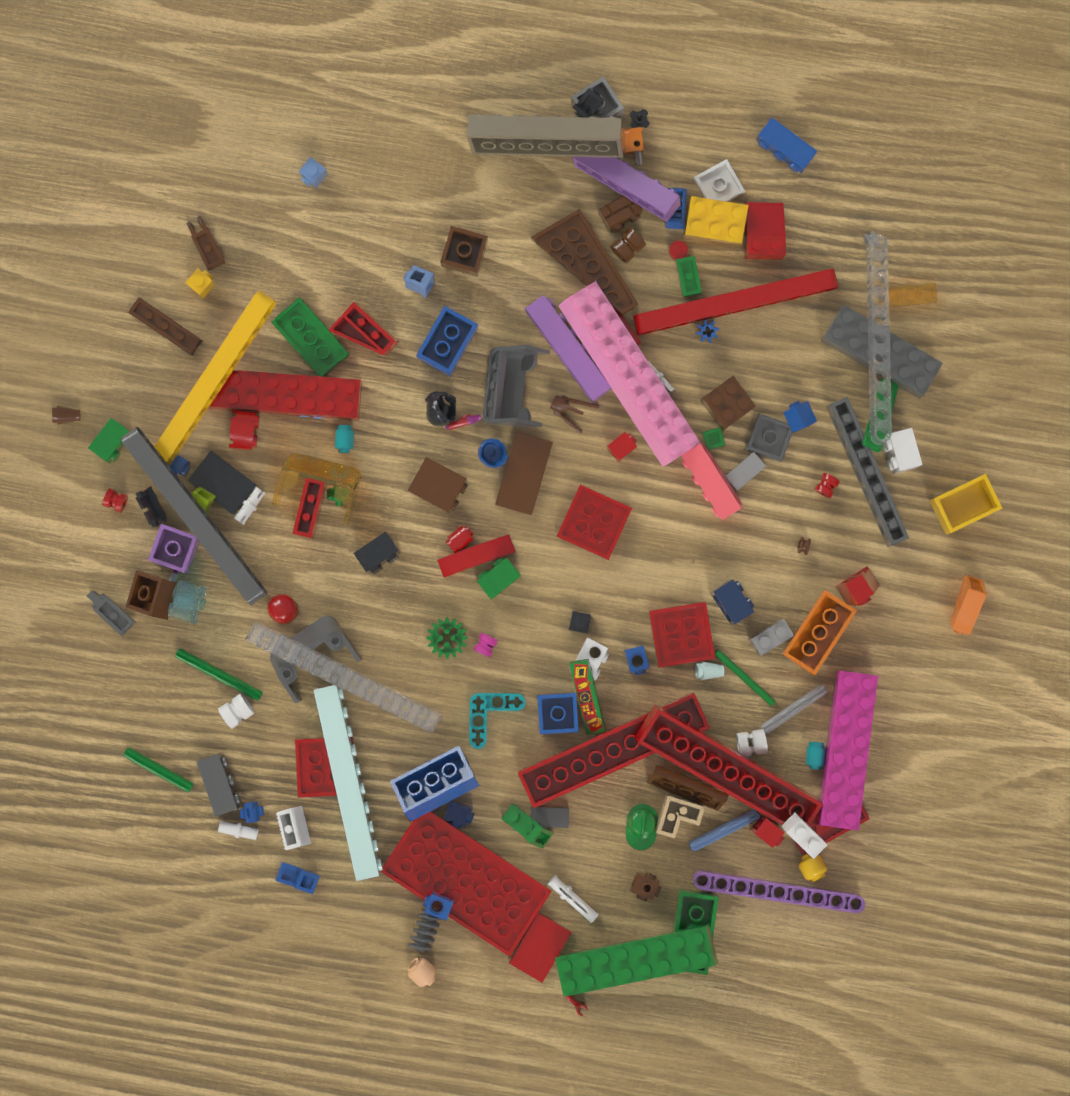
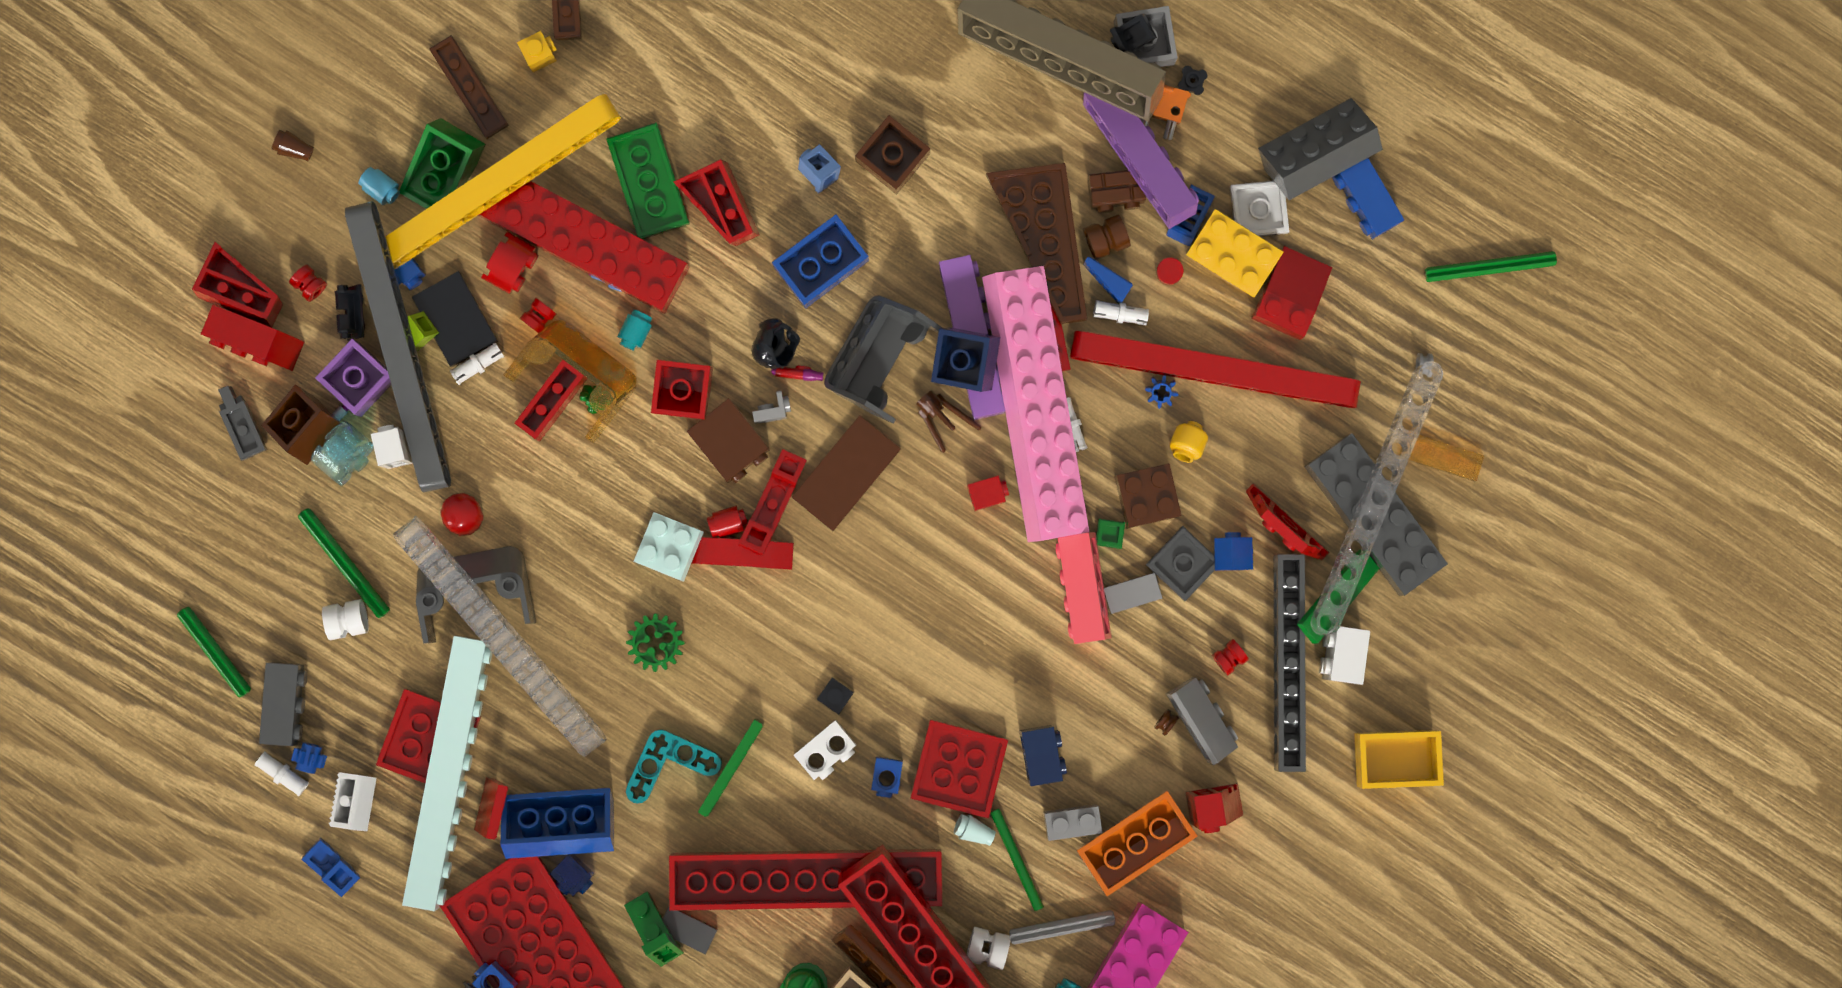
camera: 25 degrees right, 0 degrees up
green brick [88,418,130,463] -> none
black brick [353,531,401,575] -> none
dark pink wheel [473,632,499,658] -> none
green brick [477,558,521,600] -> none
blue hair [478,438,508,468] -> none
blue brick [537,692,579,734] -> none
red plate [556,484,632,560] -> none
tile [569,659,606,735] -> none
green plate [676,256,702,298] -> none
orange slope [950,575,987,635] -> none
none -> red wedge [192,242,283,328]
none -> red wedge [201,305,305,371]
none -> medium azure brick [358,167,400,205]
none -> white brick [371,425,413,469]
none -> green slope [399,118,486,209]
none -> red tile [474,777,508,840]
none -> red wheel [519,298,557,335]
none -> light aqua plate [633,512,704,582]
none -> red slope [651,360,713,420]
none -> green tile [698,719,764,817]
none -> red slope [738,449,807,555]
none -> light grey bracket [752,390,791,424]
none -> dark blue brick [931,327,1001,392]
none -> blue slope [1083,256,1133,303]
none -> white pin [1093,300,1149,326]
none -> light grey slope [1166,677,1238,765]
none -> yellow head [1170,421,1208,463]
none -> red wing [1246,483,1330,560]
none -> dark grey brick [1258,98,1383,200]
none -> green axle [1425,251,1557,282]

